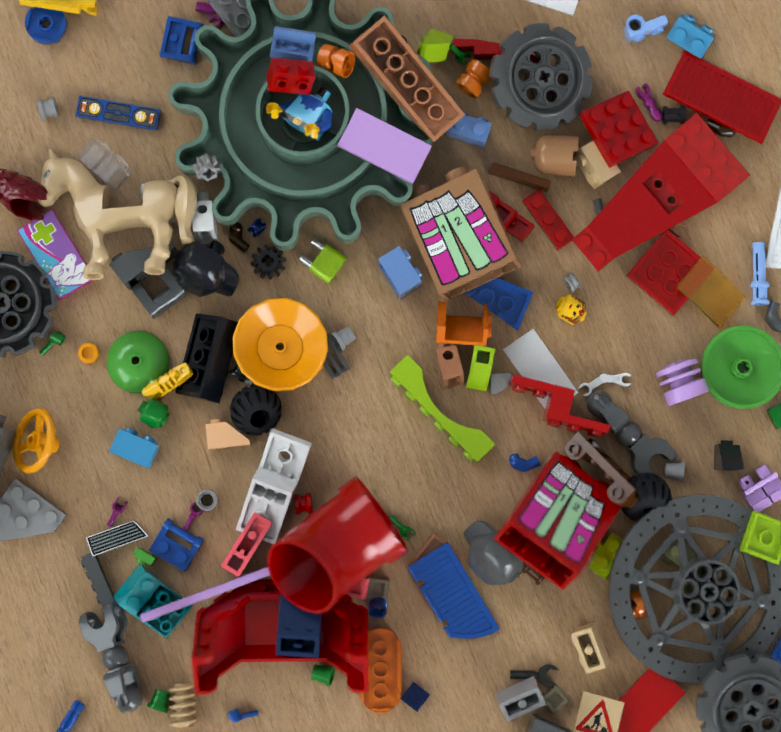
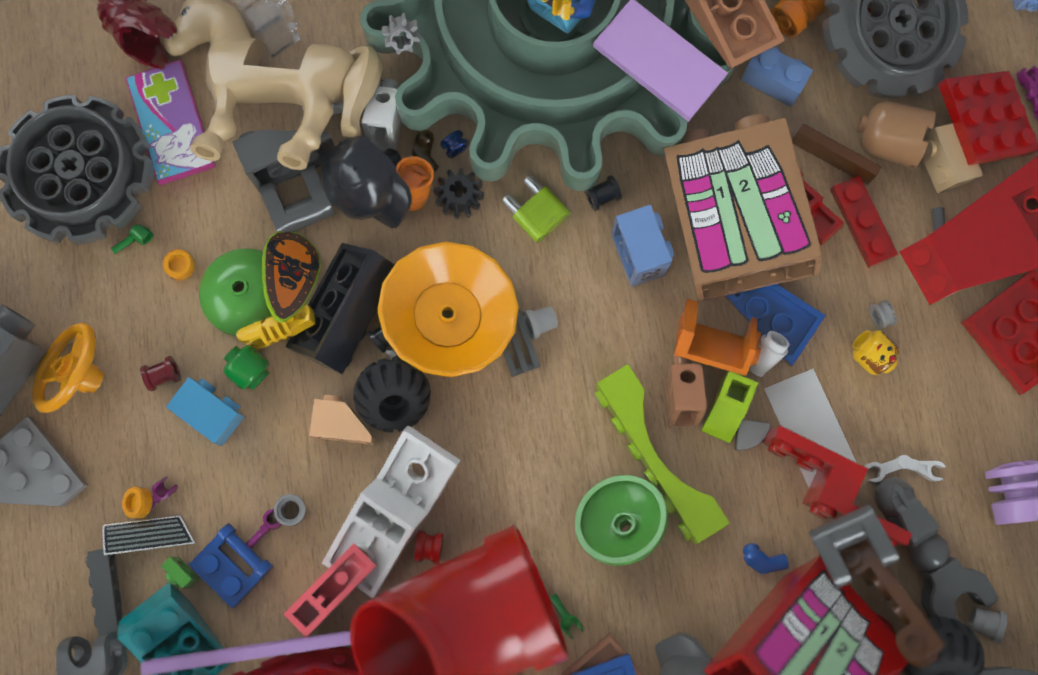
camera: 15 degrees right, 5 degrees down
none -> light orange tile [122,487,153,519]
none -> dark red bush [140,356,181,392]
none -> shield [262,231,321,323]
none -> orange wheel [396,156,434,211]
none -> bright green dish [575,475,668,566]
none -> black bush [584,175,622,211]
none -> white cone [749,331,790,377]
none -> dark grey connector [809,504,900,589]

